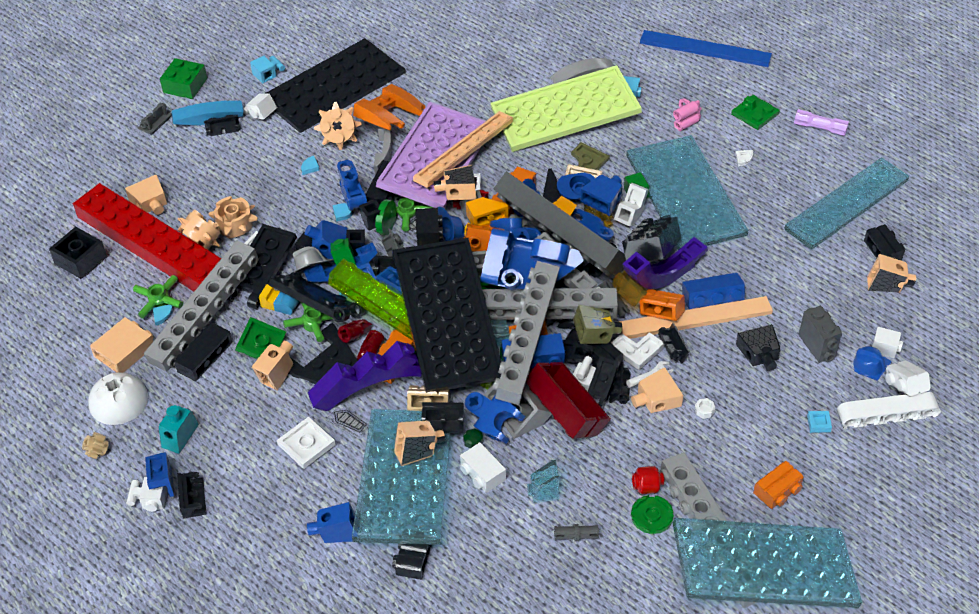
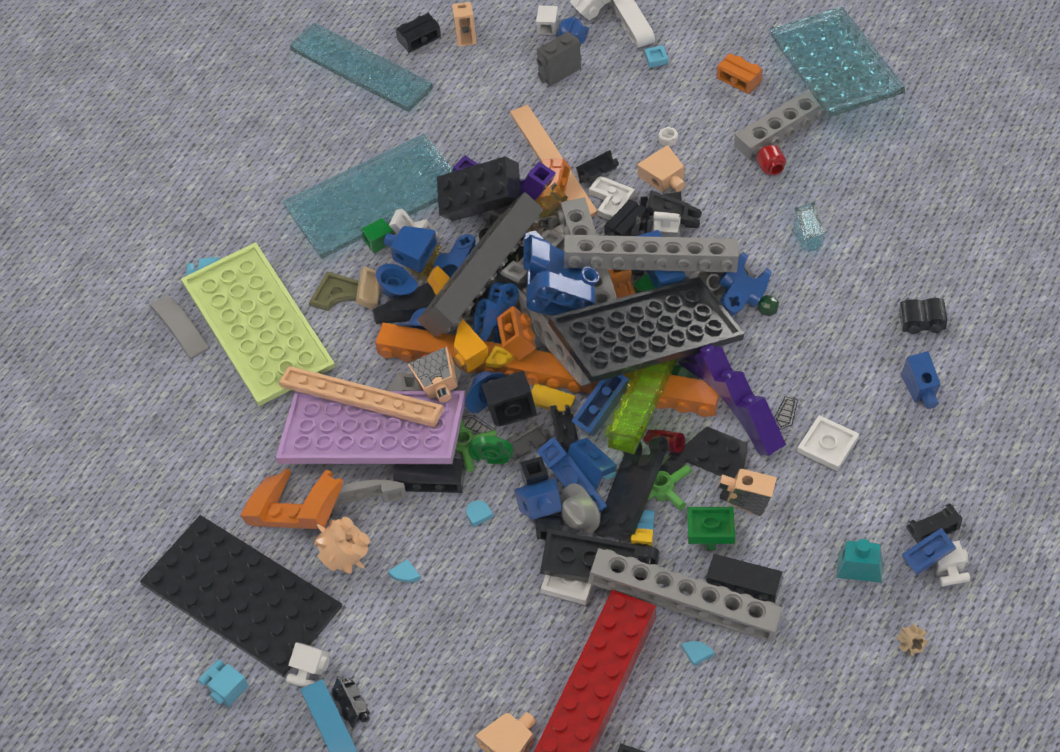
camera: 100 degrees left, 5 degrees up
white piece [88,372,148,425] -> none
light nougat brick [90,317,154,373] -> none
bright green bar [133,275,184,319] -> none
light nougat brick [178,210,221,250] -> none
light nougat brick [208,196,258,238] -> none
green brick [330,238,356,271] -> none
blue piece [337,160,367,211] -> none
clear light blue plate [352,409,451,545] -> none
dark red hinge [357,330,385,360] -> none
black brick [359,199,381,231] -> none
torso [394,421,445,466] -> none
tan brick [407,385,450,411] -> none
black hinge [421,402,464,433] -> none
white brick [460,443,506,493] -> none
dark red piece [526,362,611,439] -> none
dark grey pin [554,524,599,541] -> none
olive torso [573,304,622,344] -> none
white piece [626,361,674,388] -> none
green tile [631,495,674,534] -> none
blue tile [640,30,772,67] -> none
bright pink piece [673,98,702,131] -> none
blue brick [682,273,745,309] -> none
green hinge [731,94,780,130] -> none
white tile [735,150,753,166] -> none
torso [736,324,780,371] -> none
lavender axle [794,109,849,136] -> none

